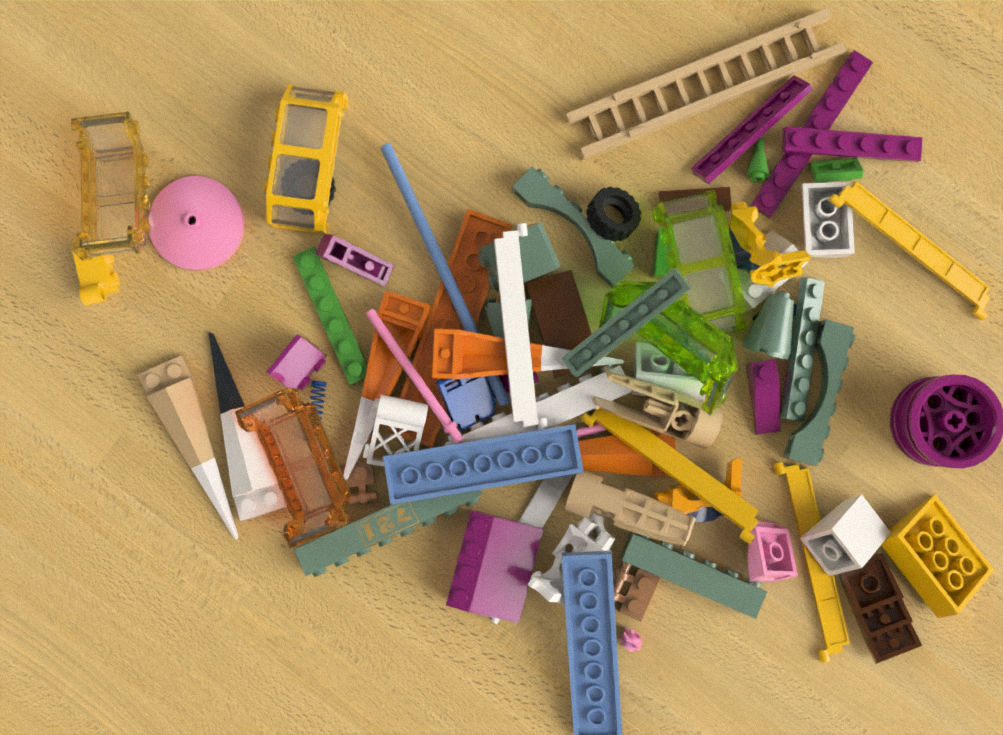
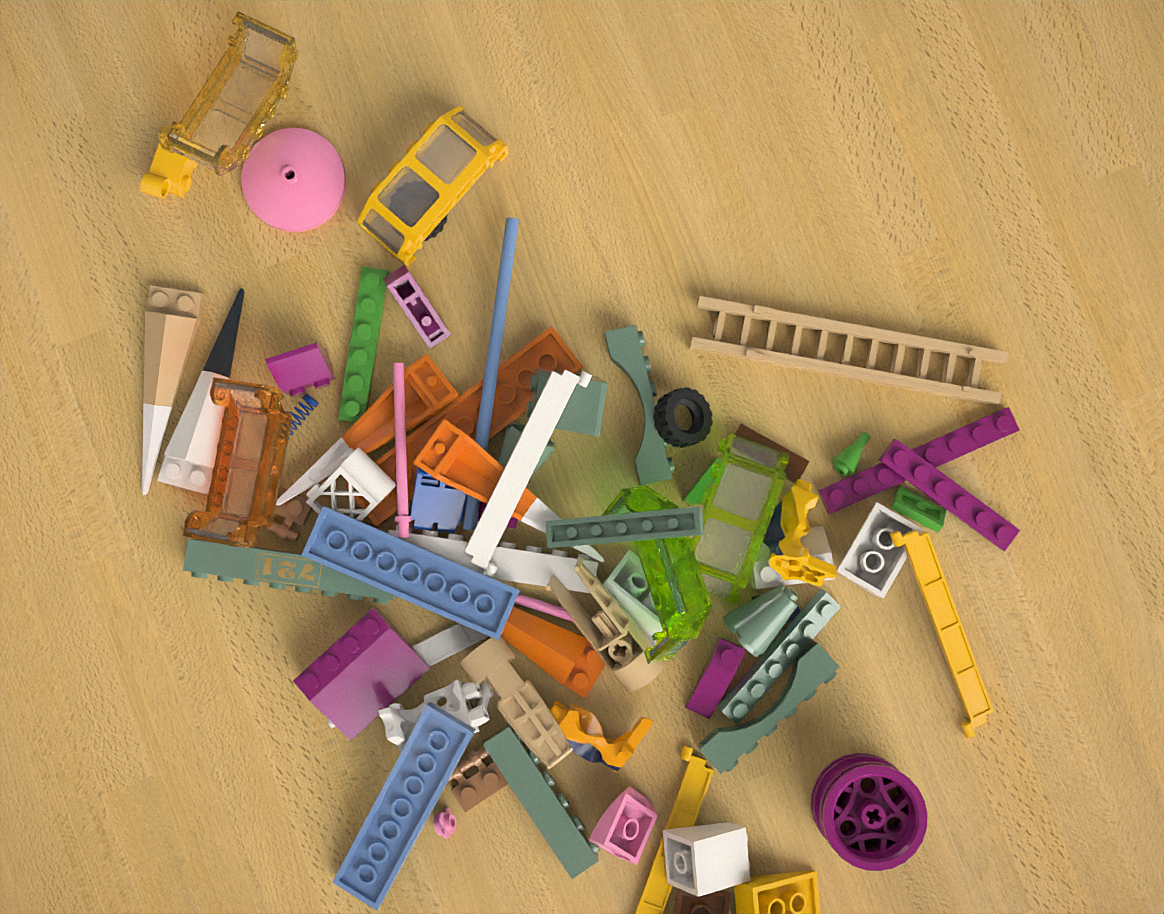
camera: 30 degrees right, 0 degrees up
reddish brown slope [526,270,594,378] -> none
yellow piece [581,407,759,544] -> none
magenta plate [691,75,812,184] -> none

